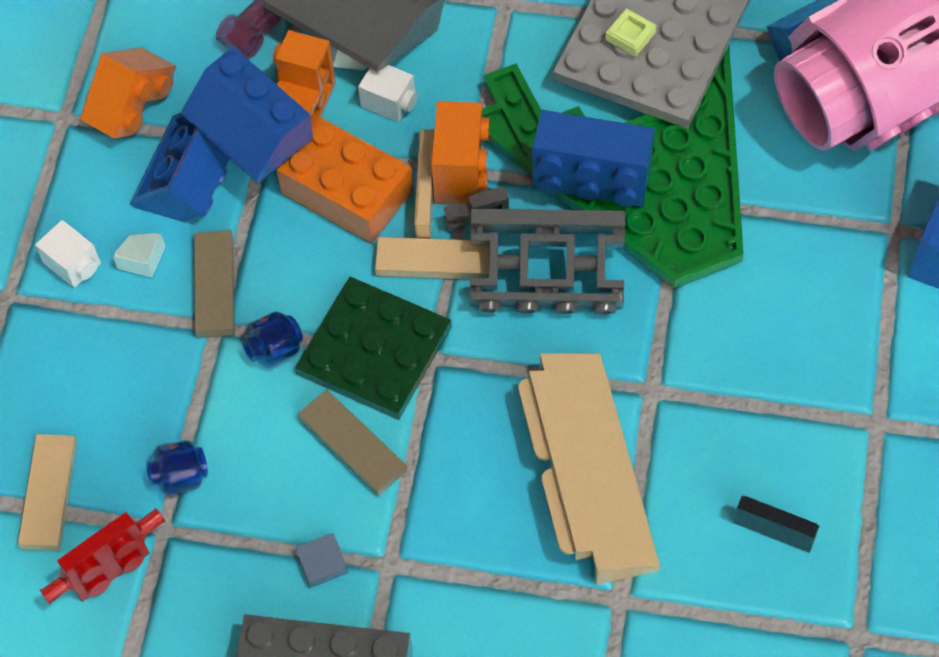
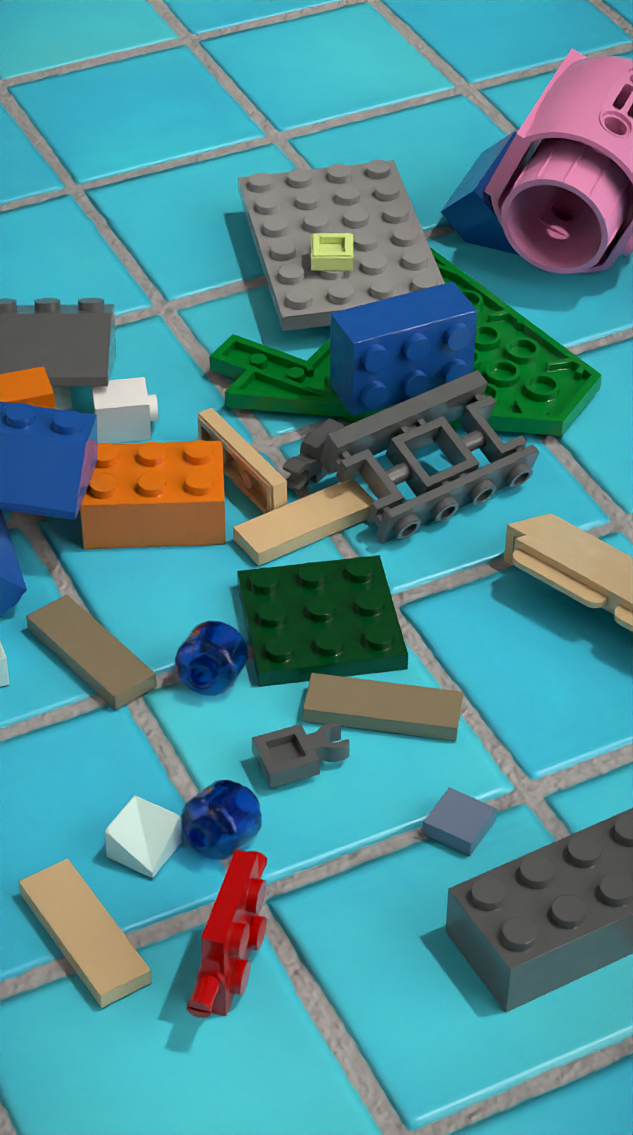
camera: 40 degrees left, 20 degrees down
orange brick [431,101,490,205] -> none
none -> light aqua slope [105,795,182,878]
none -> dark grey plate [252,722,350,788]

